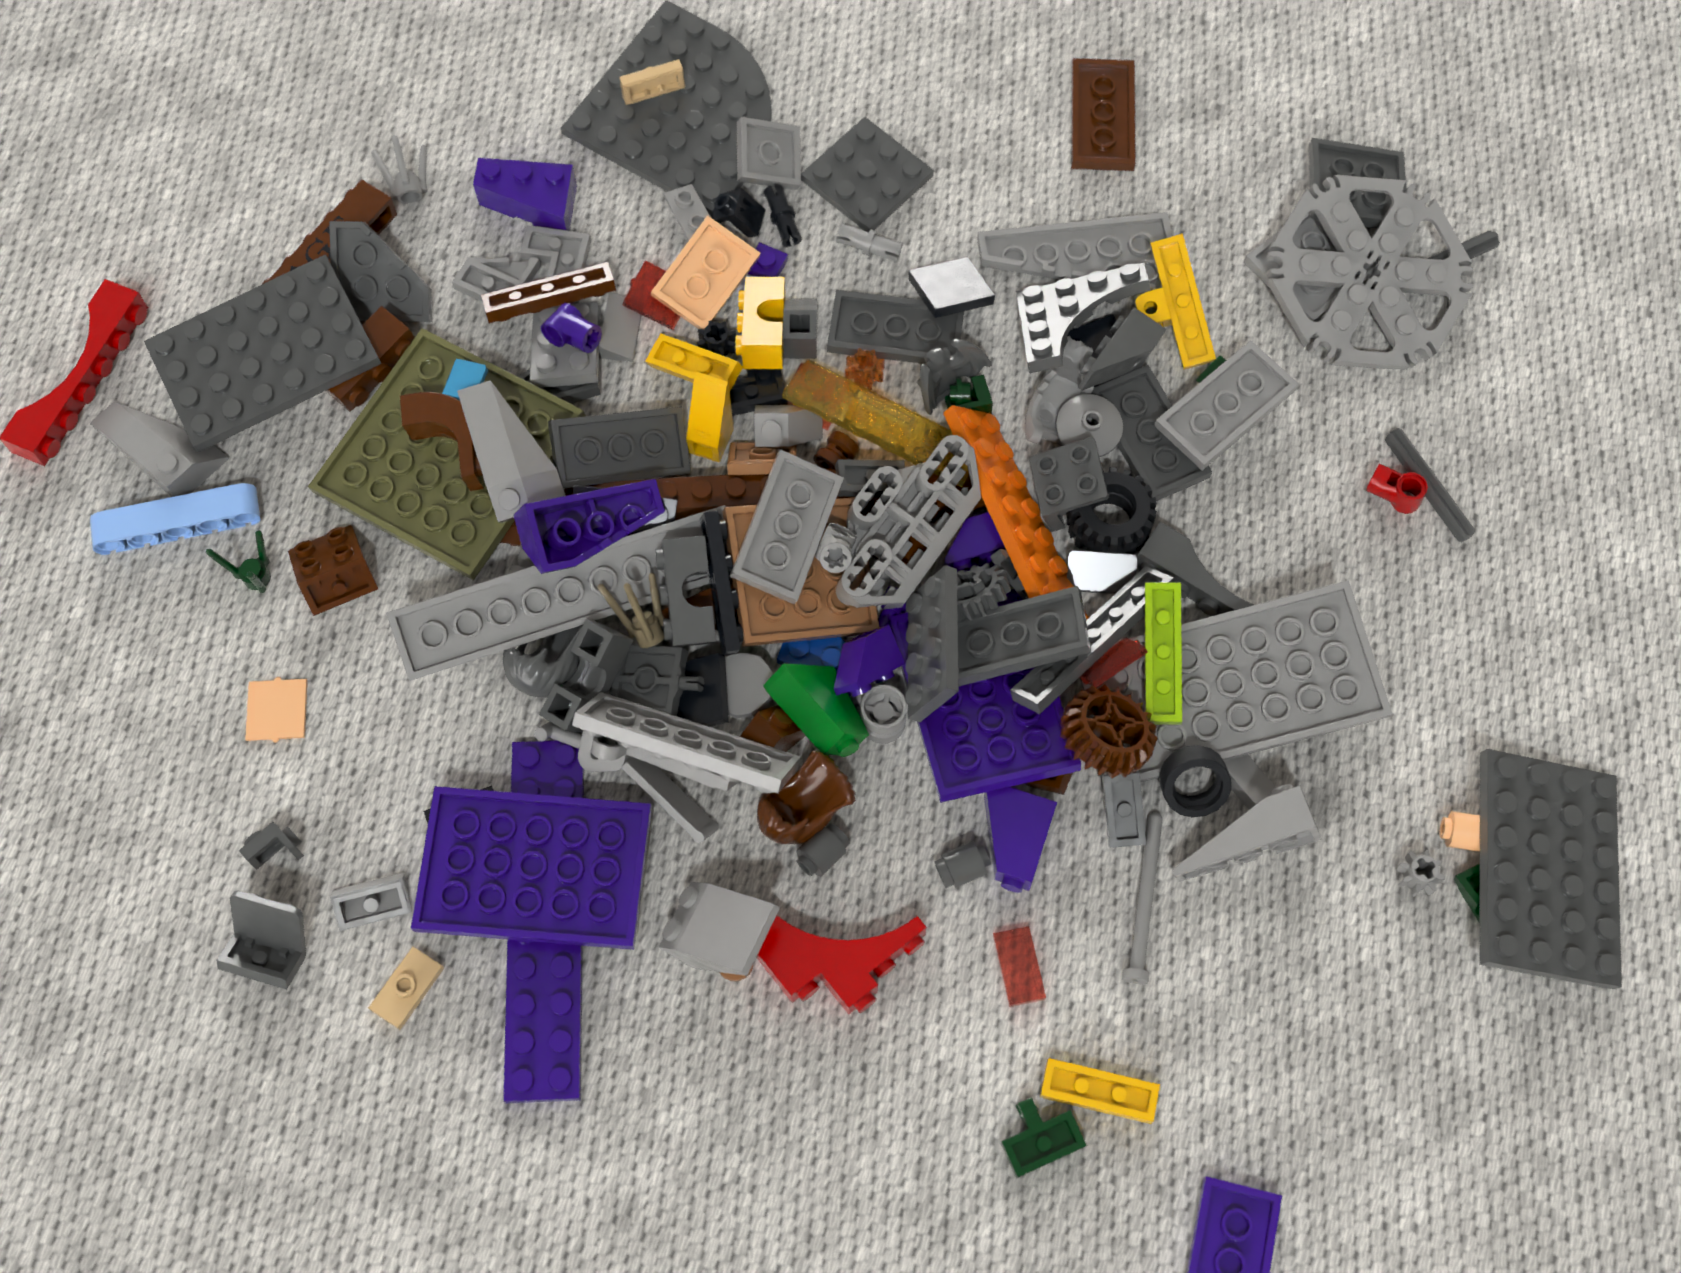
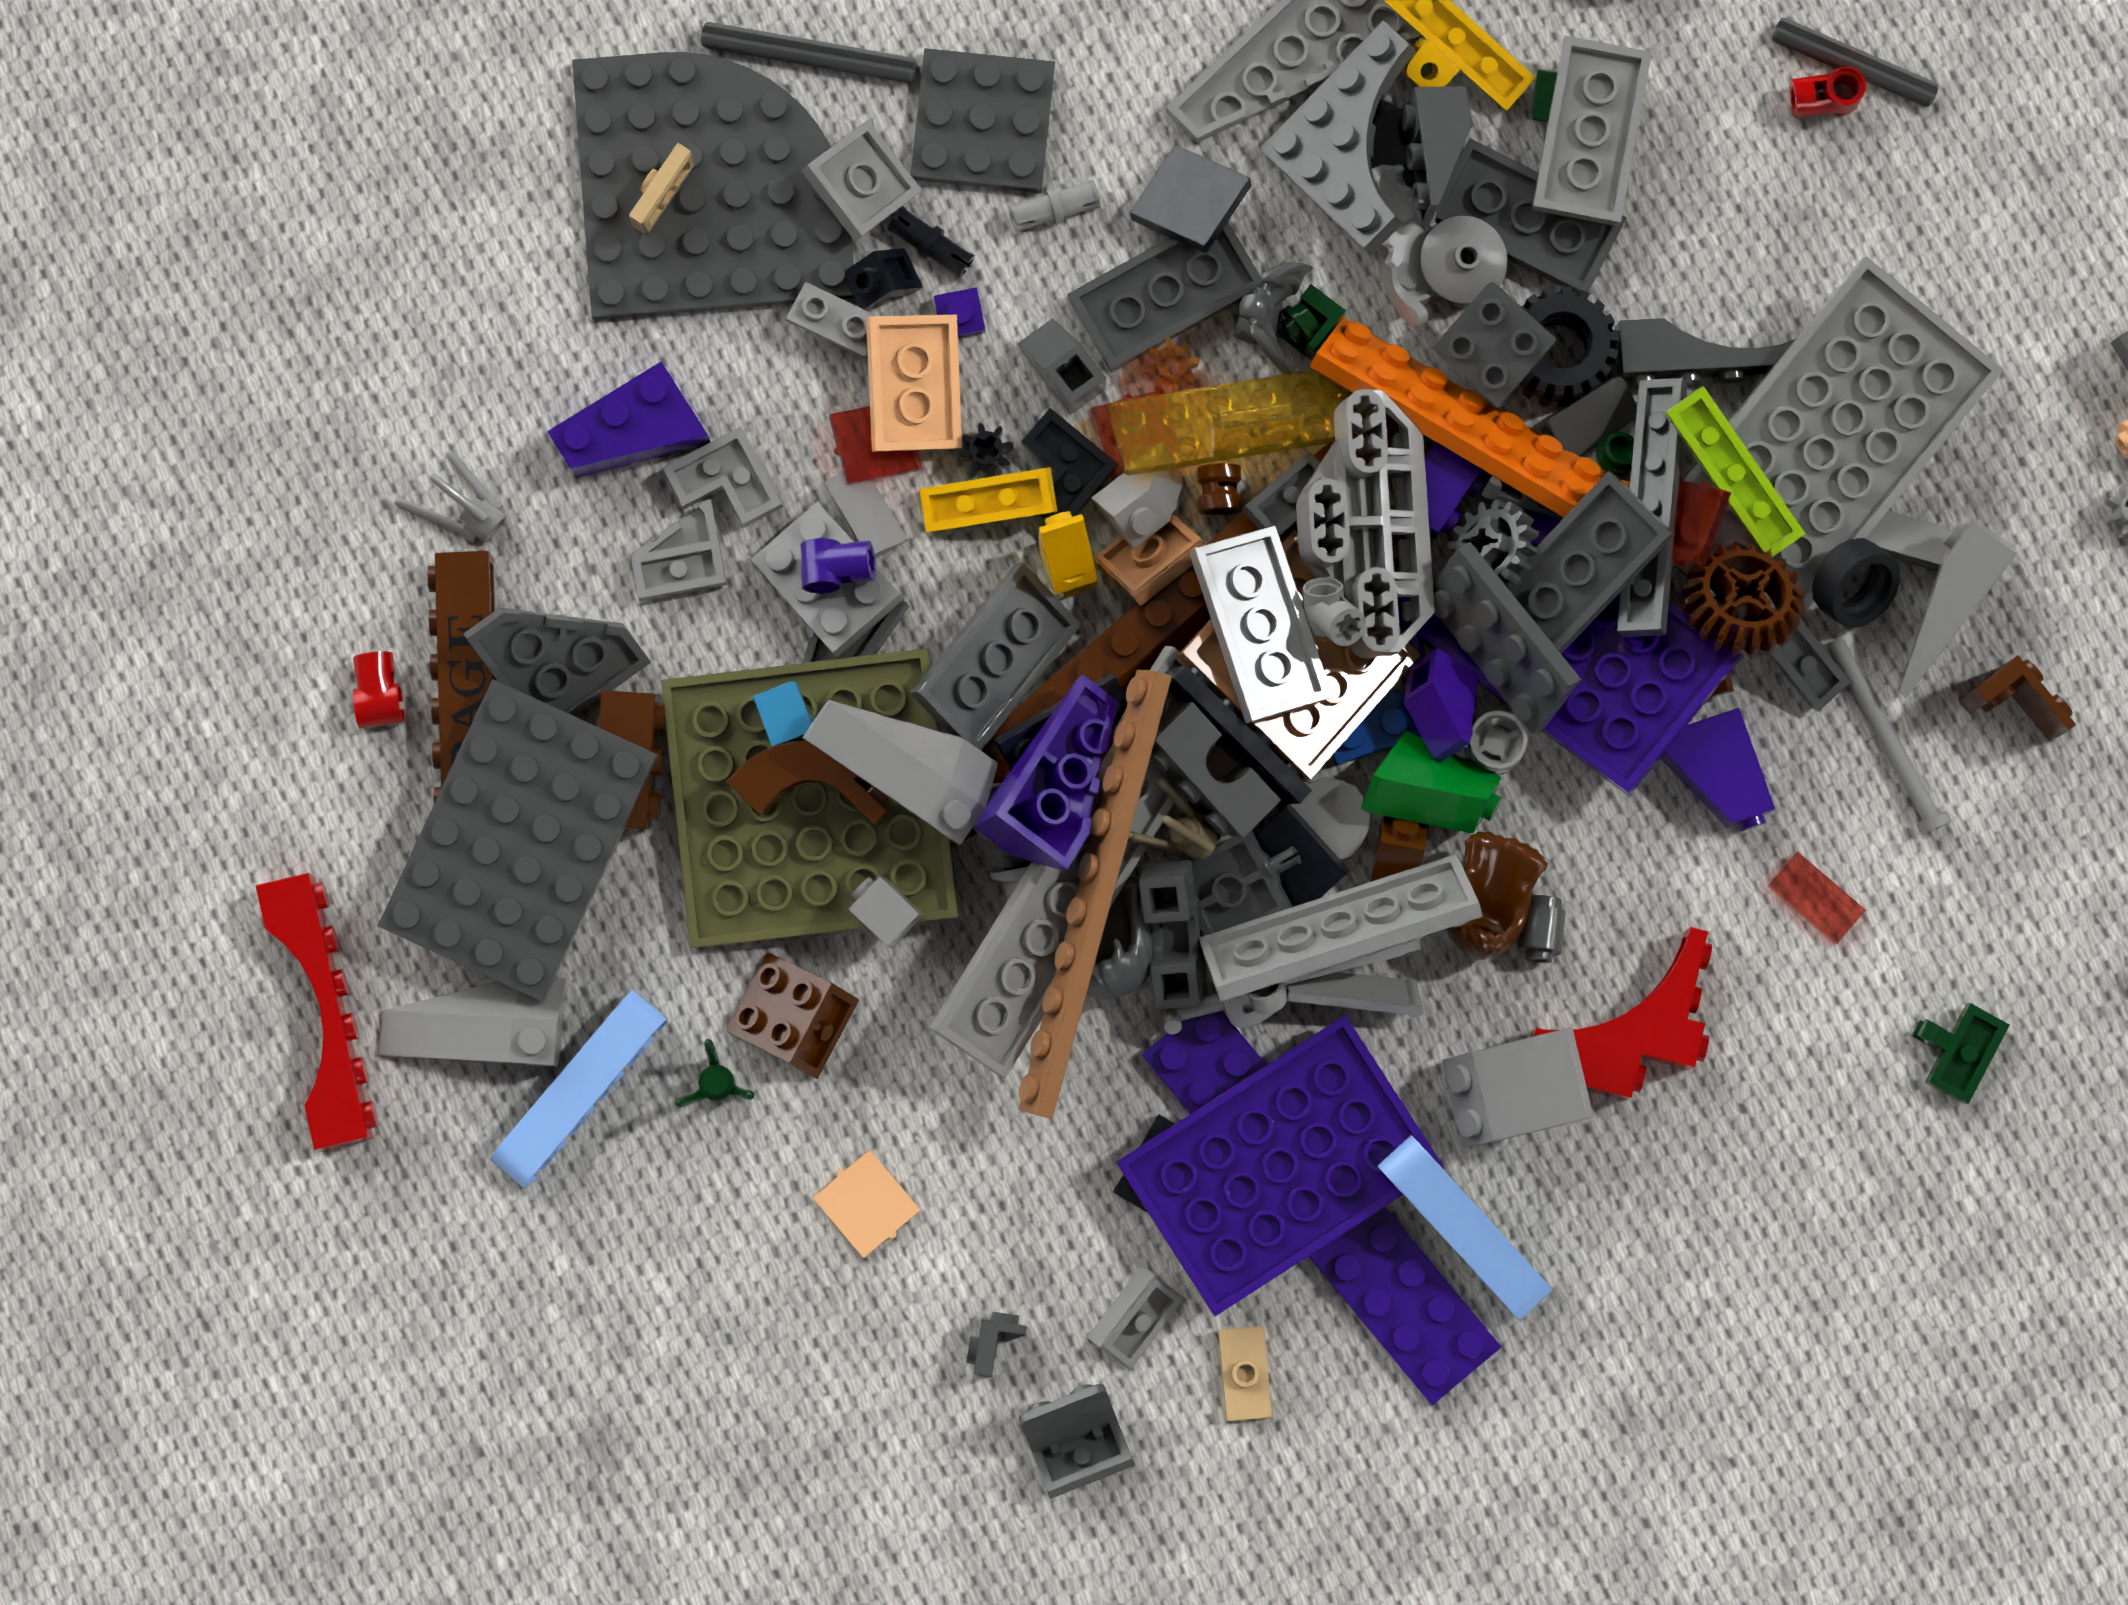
camera: 40 degrees left, 15 degrees up
reddish brown plate [481,262,616,323] -> none
yellow arch [736,277,785,369] -> none
dark grey brick [934,841,991,888] -> none
yellow plate [1040,1058,1160,1124] -> none
none -> red piece [353,651,405,729]
none -> dark grey axle [701,22,917,83]
none -> light grey brick [849,876,924,947]
none -> medium nougat plate [1018,669,1172,1119]
none -> light blue beam [1378,1135,1553,1321]
none -> dark green plate [1595,432,1634,476]
none -> reddish brown bracket [1958,655,2076,742]

